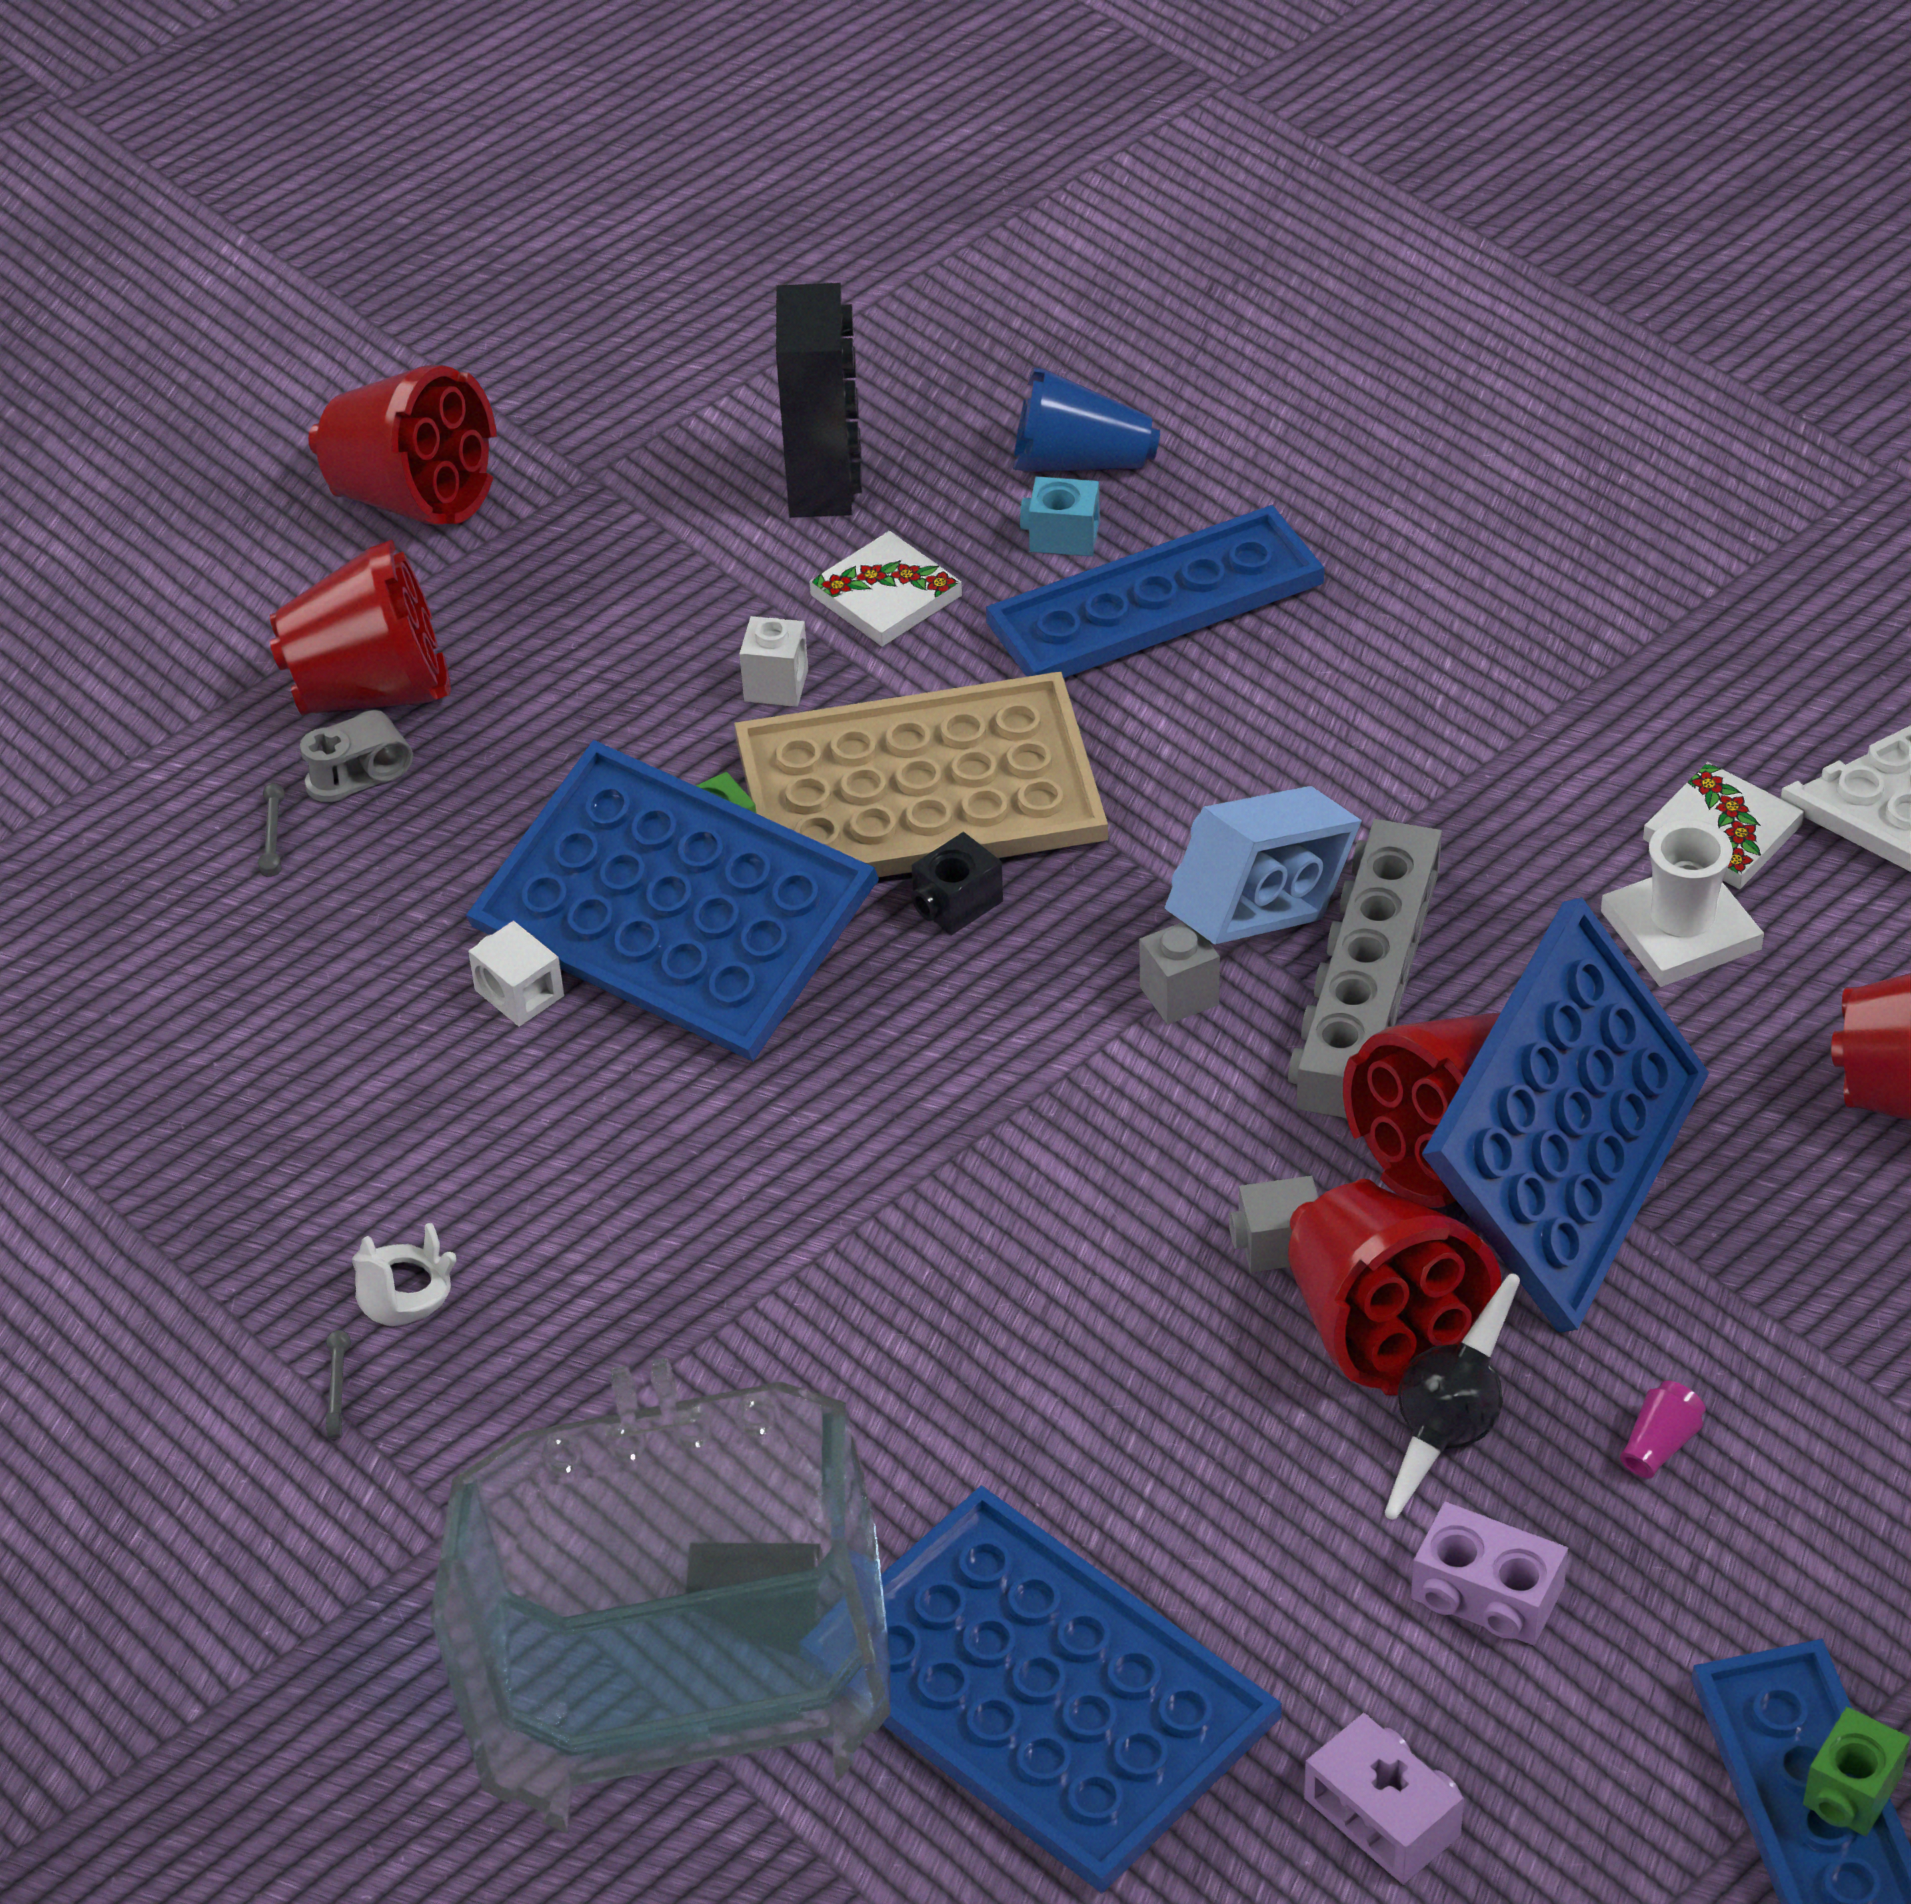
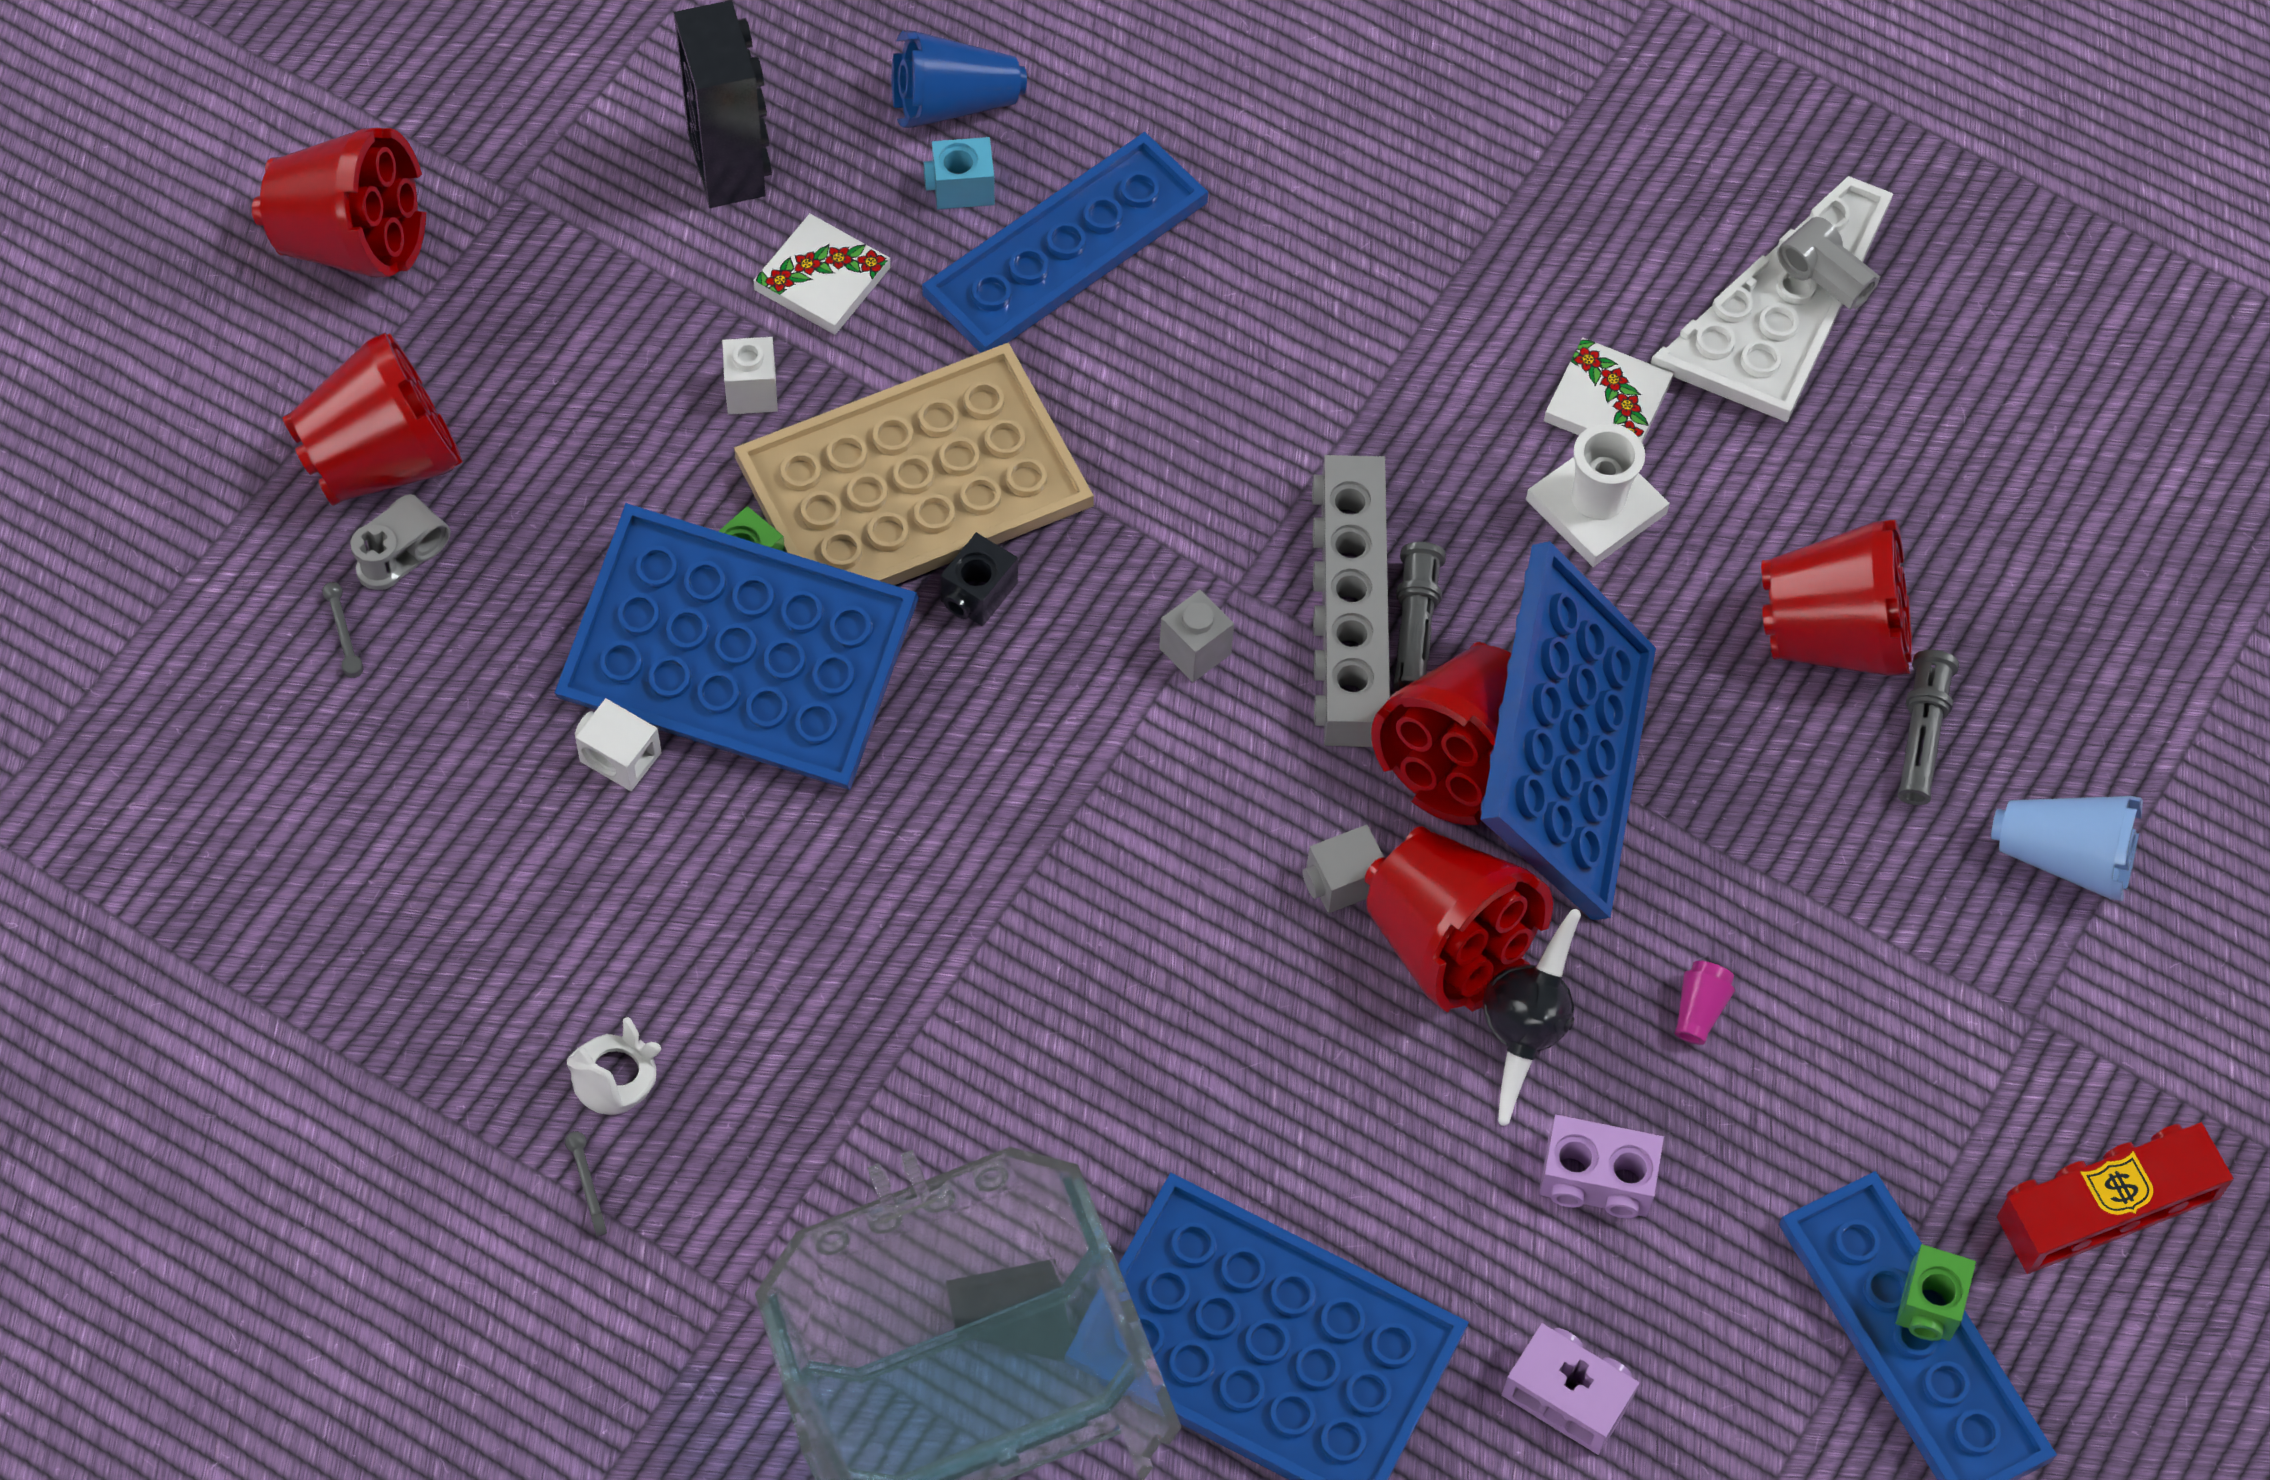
camera: 20 degrees left, 15 degrees up
light blue brick [1165,786,1362,944] -> none
none -> dark grey pin [1393,542,1446,691]

